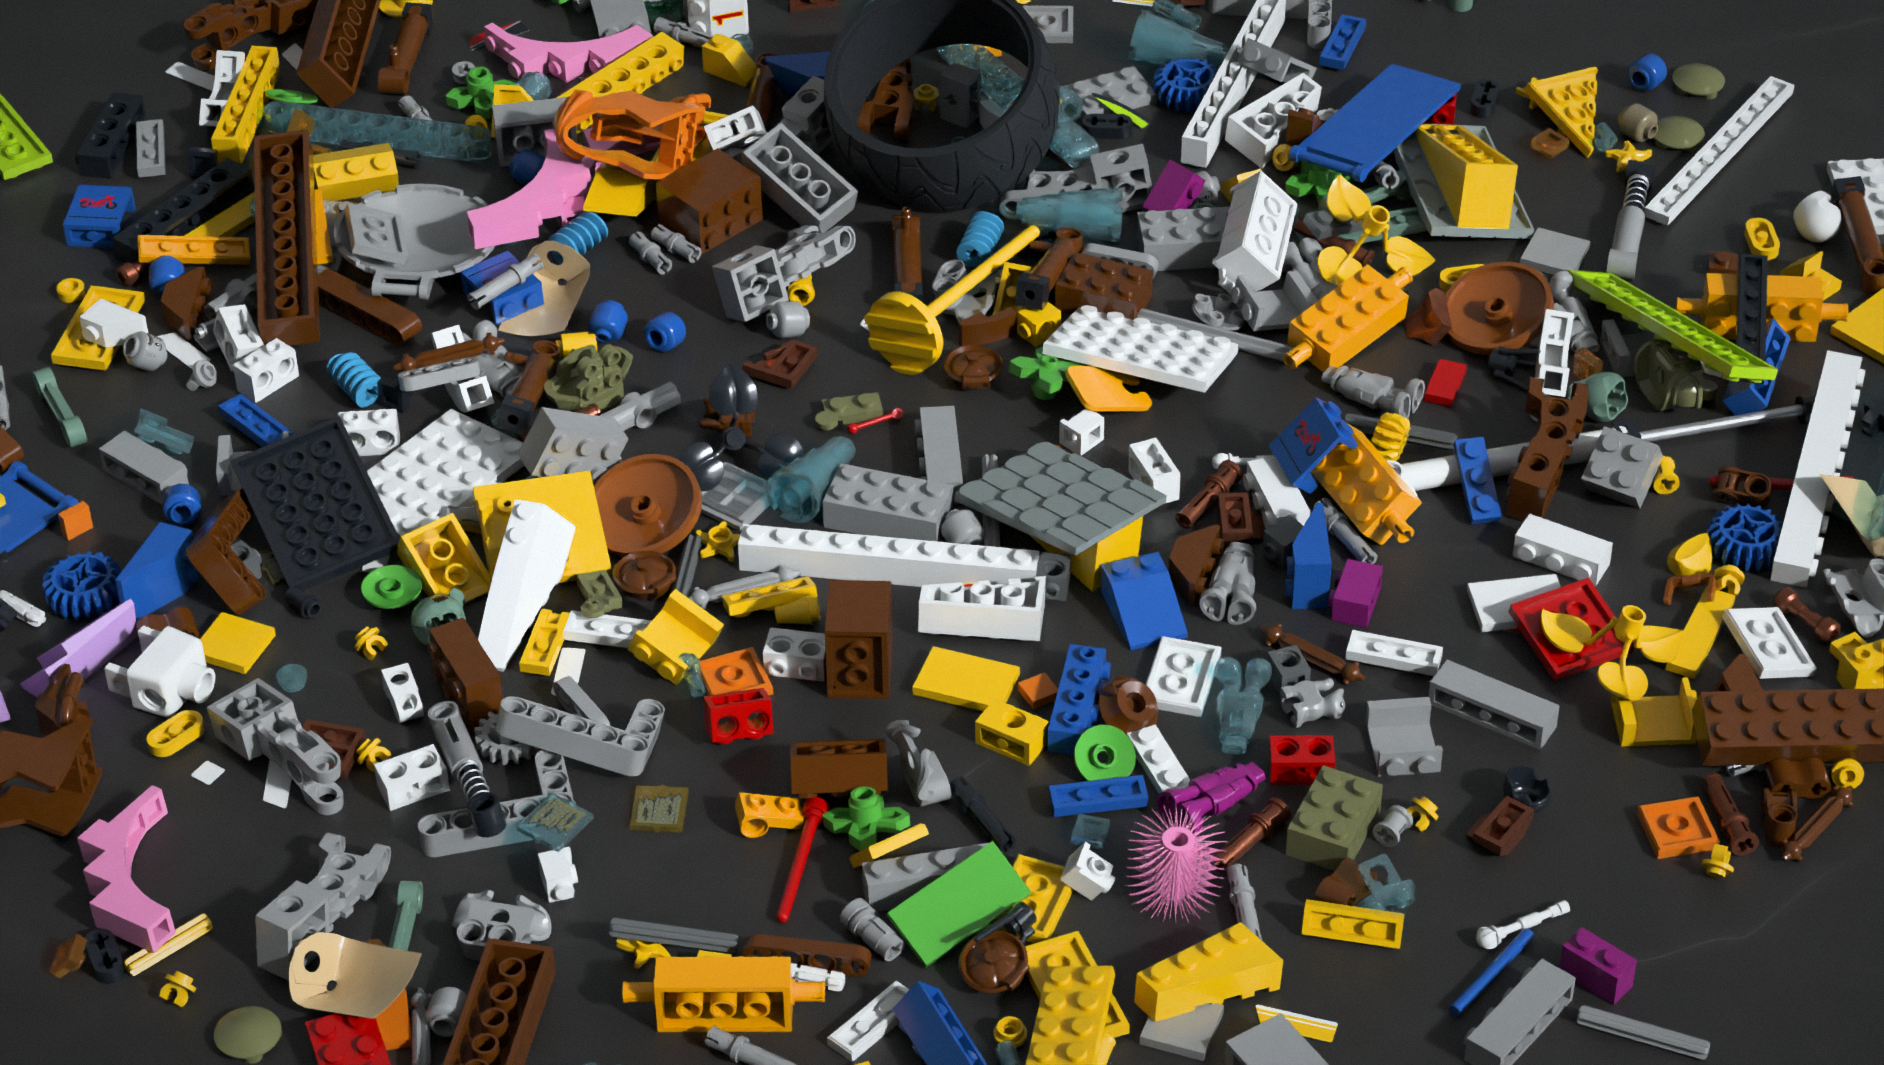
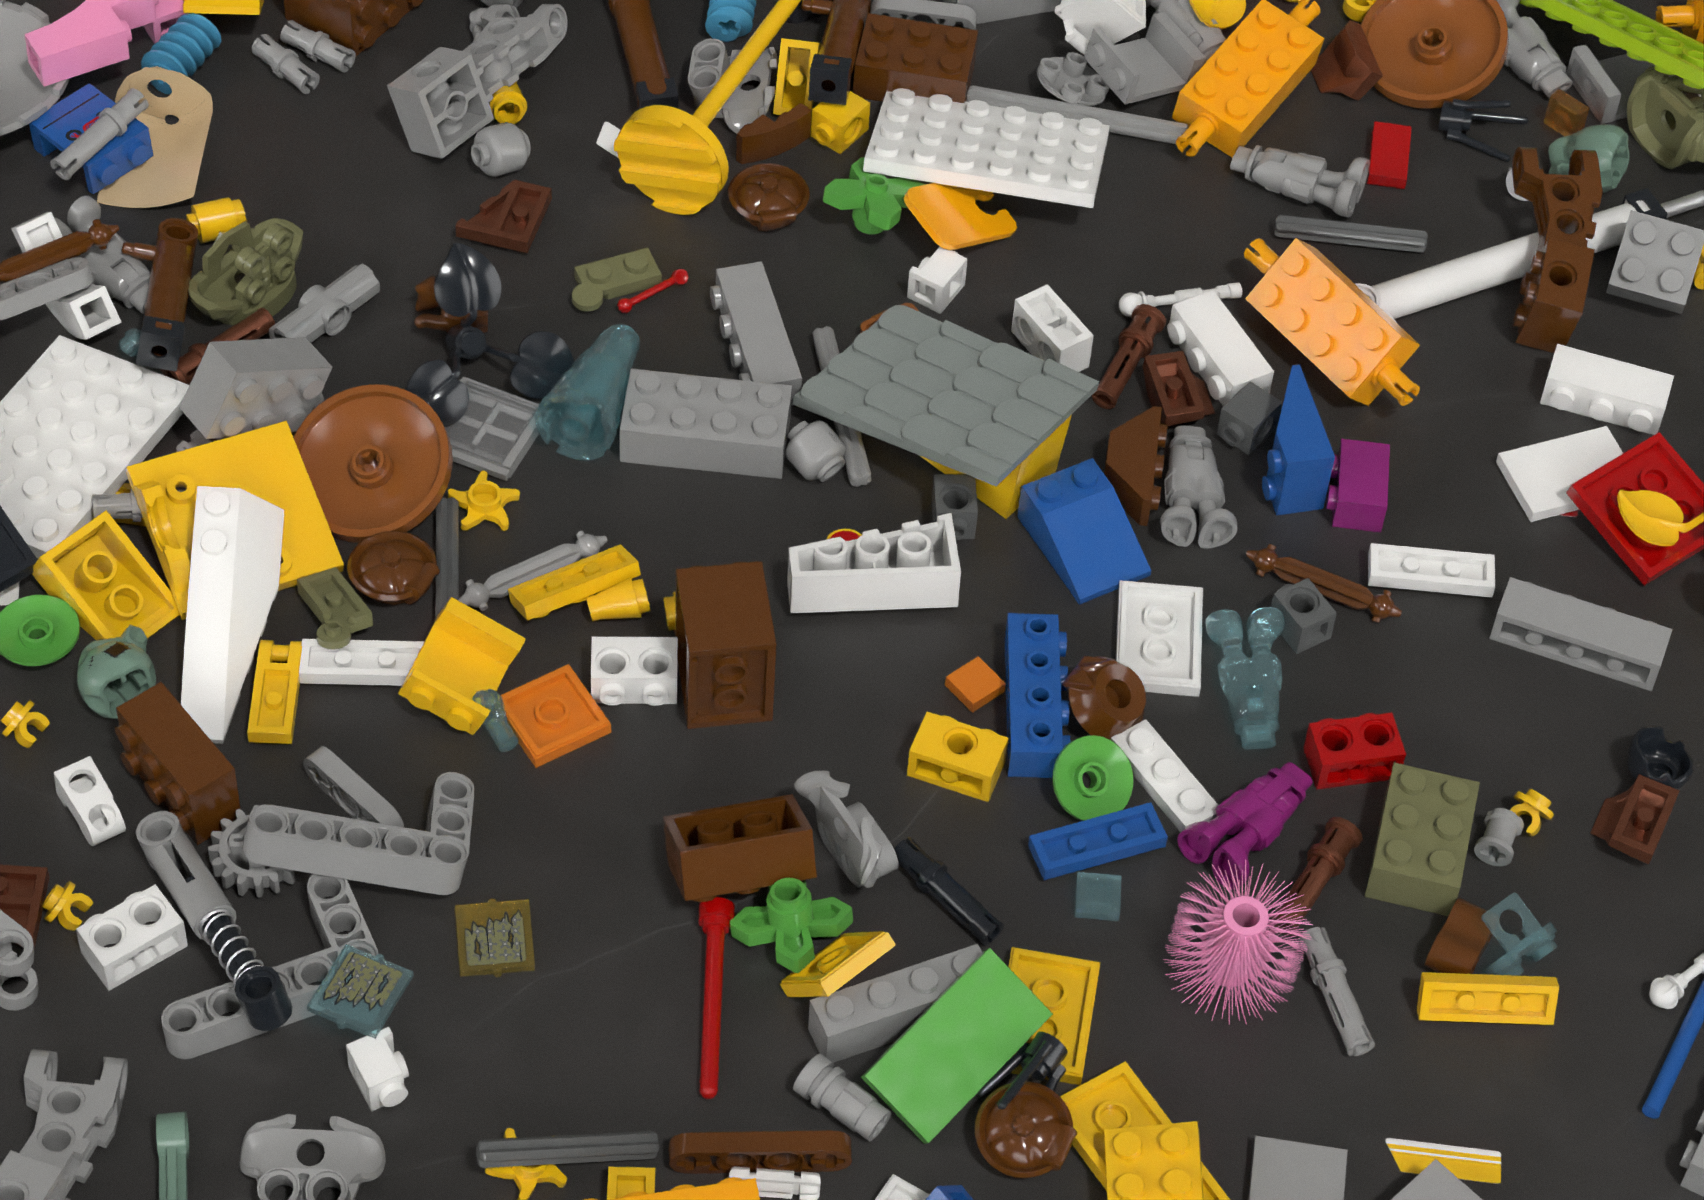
camera: 15 degrees left, 10 degrees up
white sticker [551,648,586,696] -> none
blue head [588,300,628,343] -> none
blue head [644,312,686,353] -> none
red brick [703,688,773,744] -> none
light orange plate [735,792,805,838] -> none
white brick [738,524,1040,587] -> none
yellow tile [912,646,1020,711] -> none
white brick [1060,842,1115,901] -> none
yellow wedge [1134,922,1283,1022] -> none
blue panel [1269,398,1358,494] -> none
light grey animal [1280,678,1345,728] -> none
light grey pin [1314,498,1377,564] -> none
light grey panel [1365,697,1443,777] -> none
yellow gear [1371,412,1410,461] -> none
blue plate [1453,437,1502,525] -> none
white arch [1535,309,1574,397] -> none

